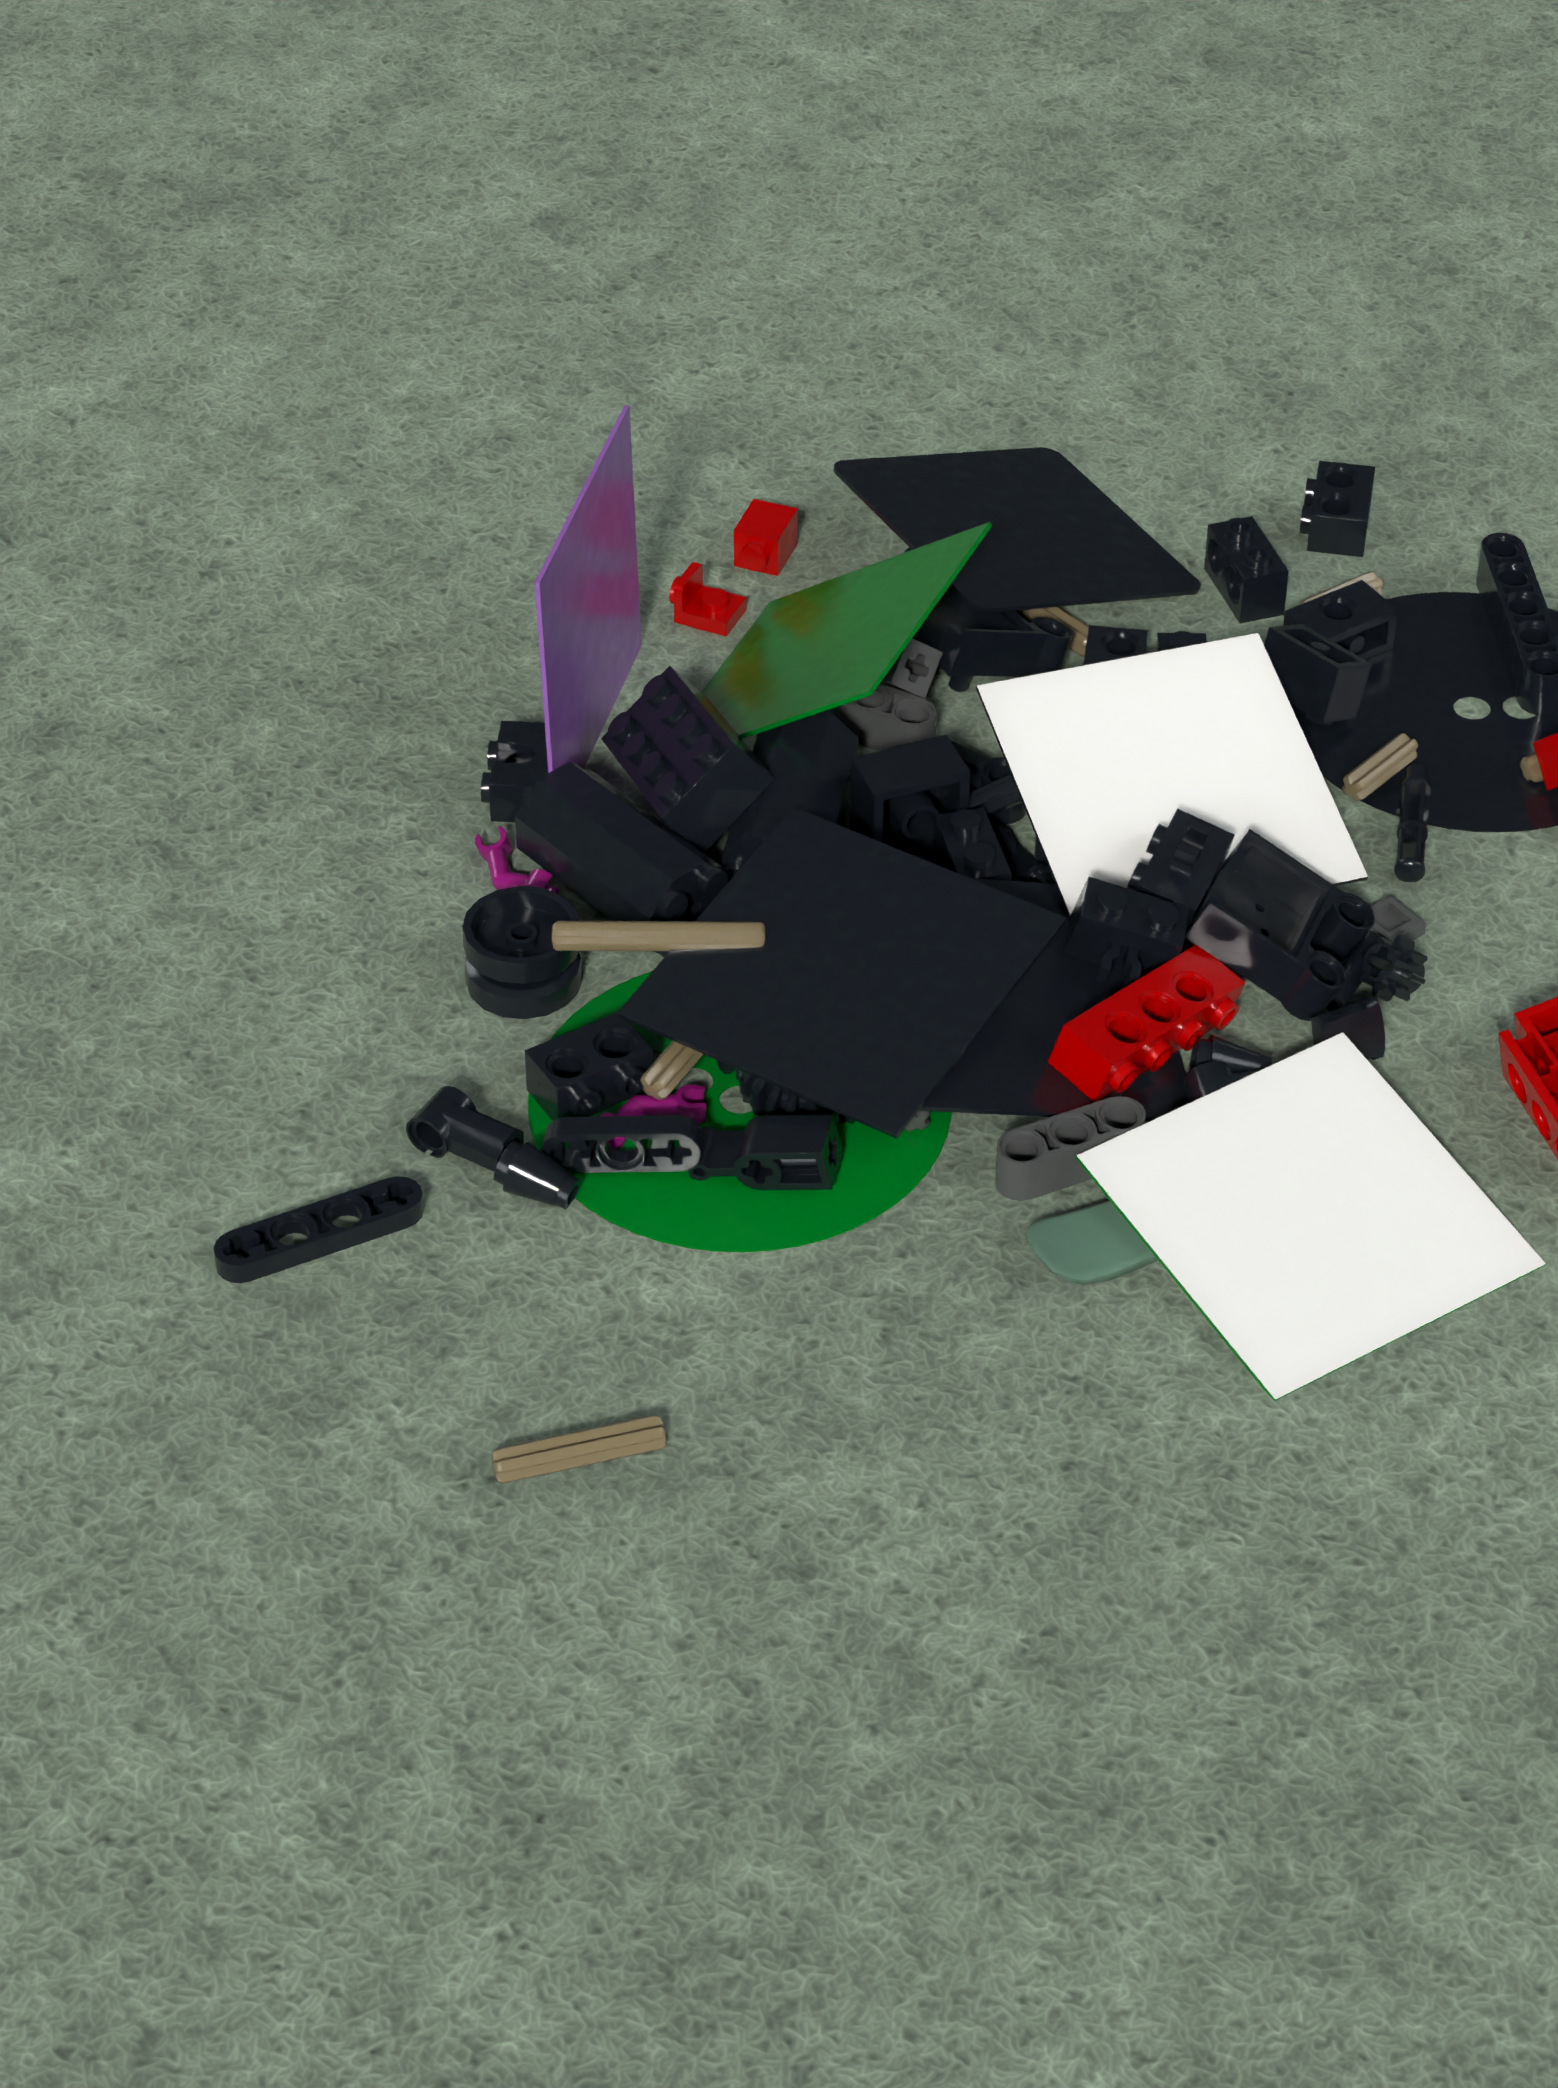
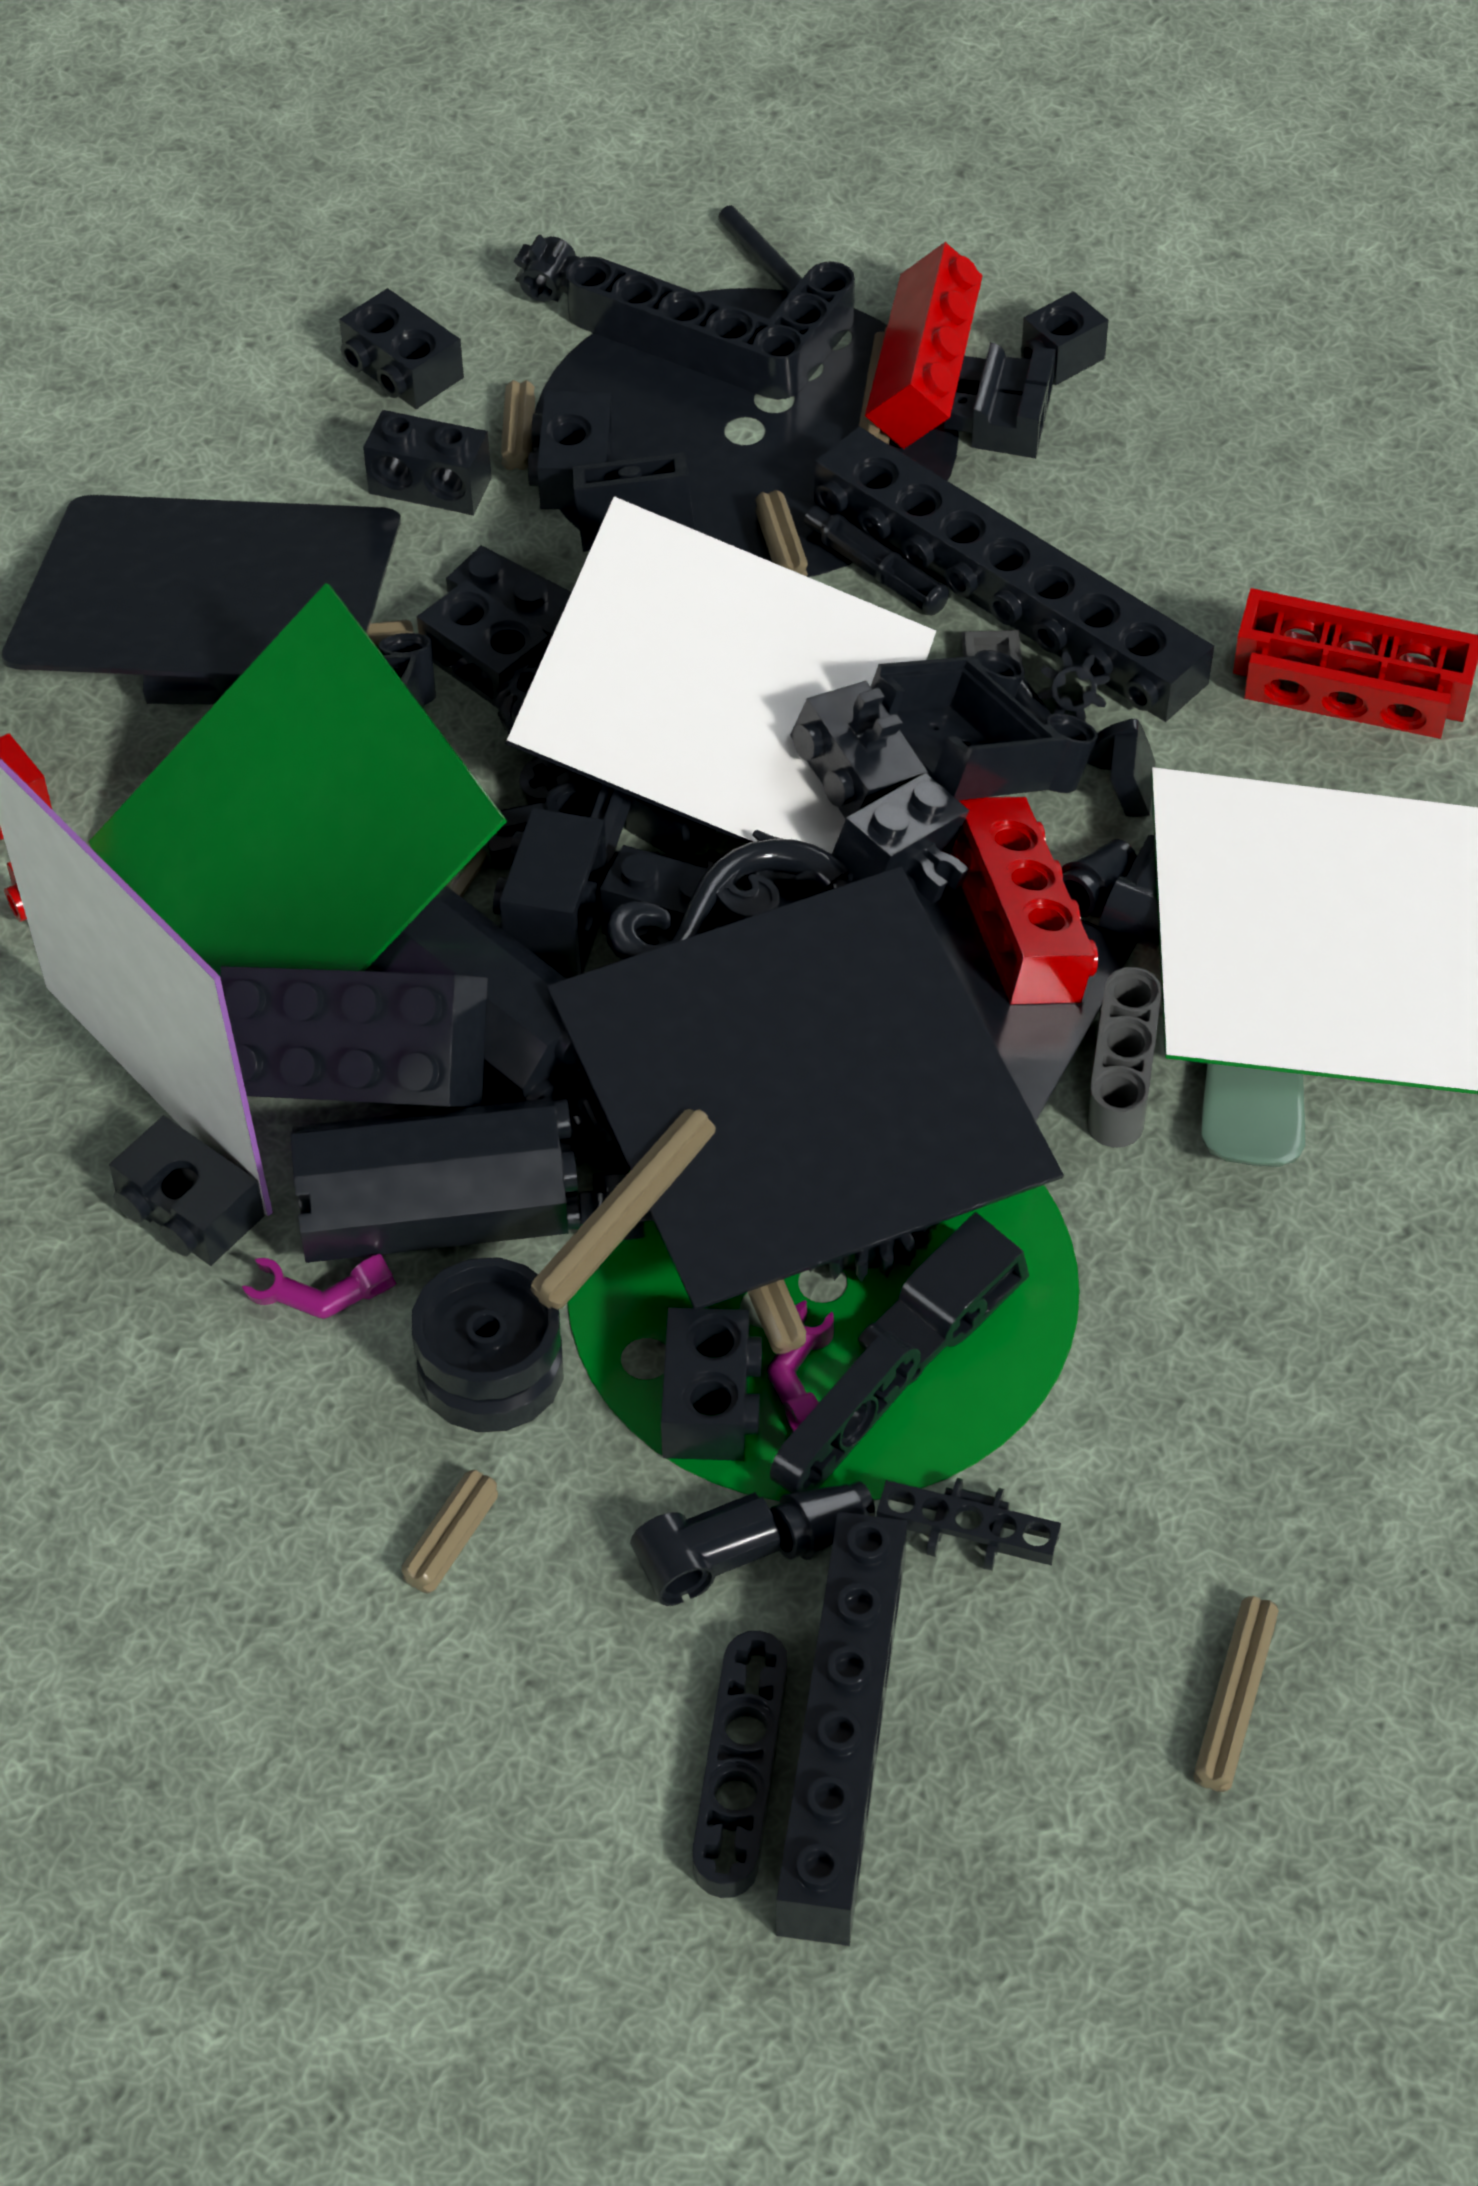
camera: 55 degrees left, 10 degrees up
none -> dark tan axle [401,1470,498,1593]
none -> black gear [514,234,580,302]
none -> black plant [606,830,853,960]
none -> black brick [776,1512,908,1946]
none -> black brick [814,426,1214,722]
none -> black piece [876,1478,1061,1571]

